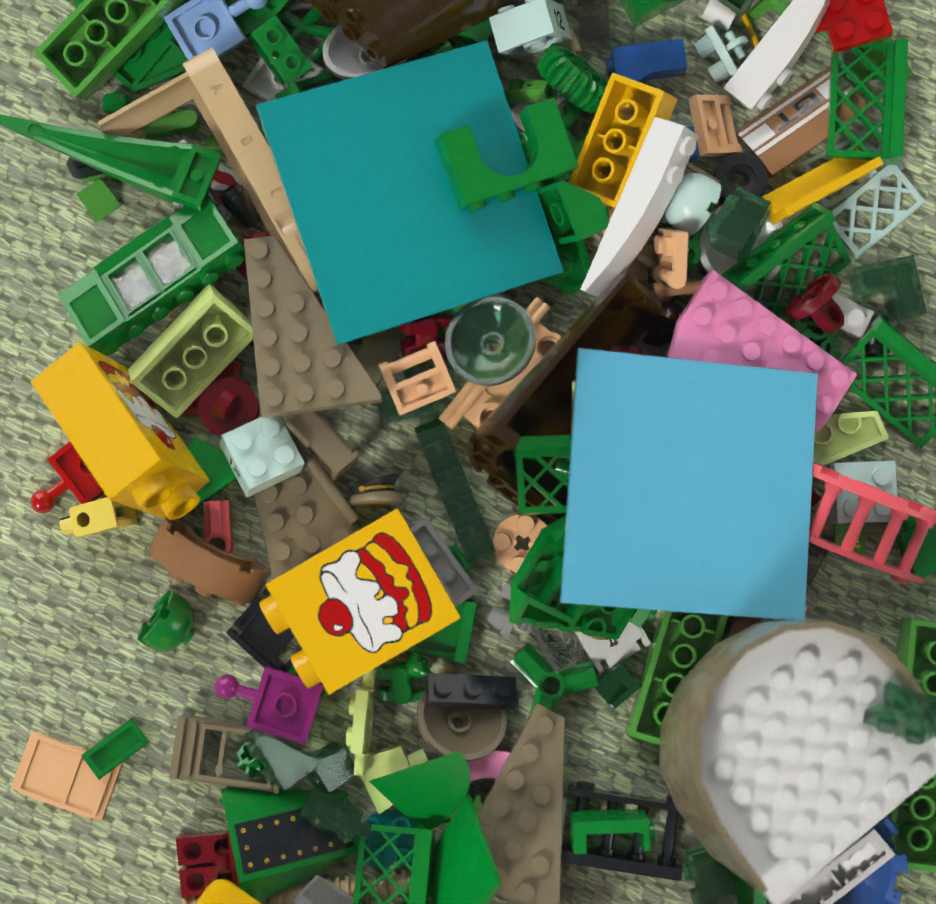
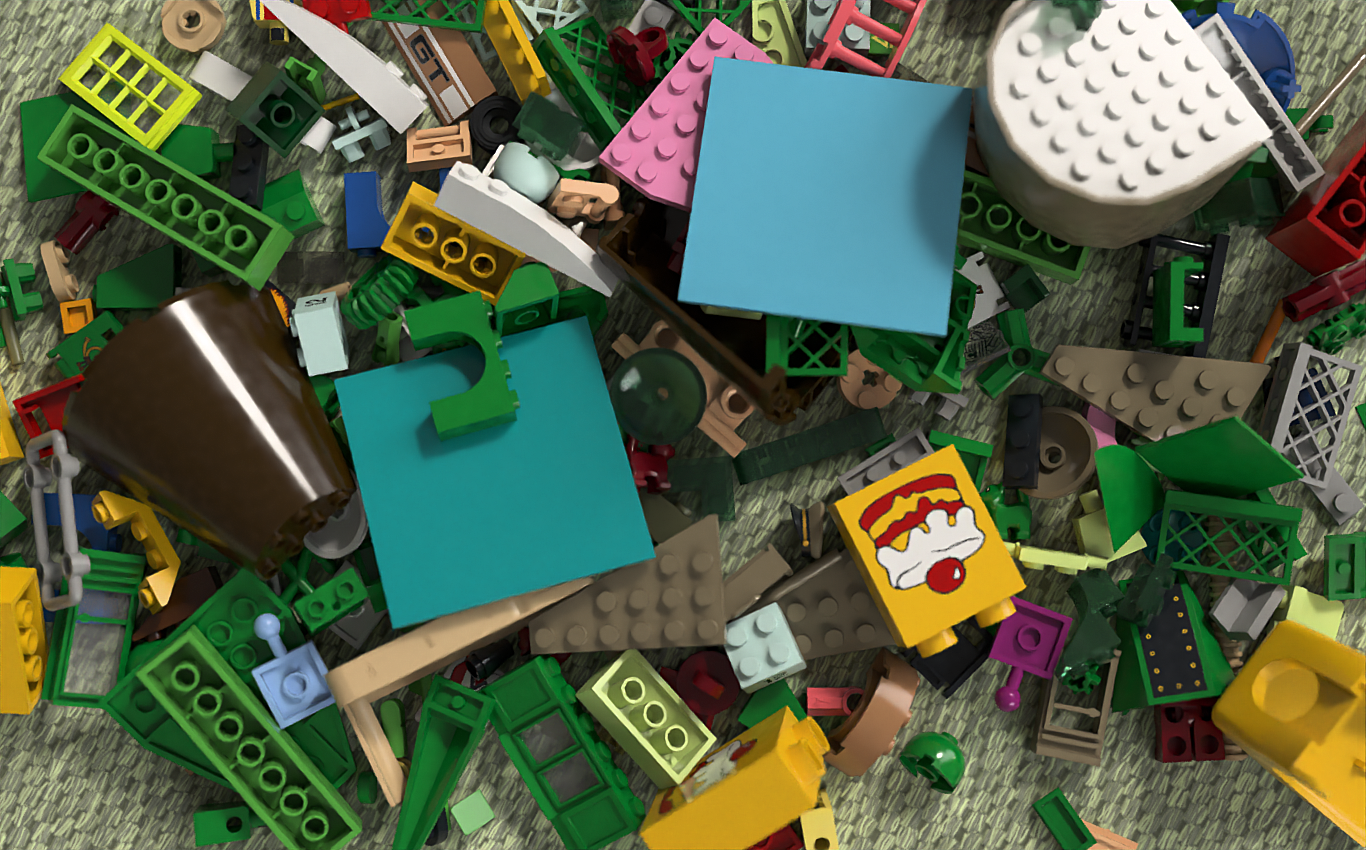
camera: 85 degrees left, 0 degrees up
light nougat plate [378,341,456,415] -> none

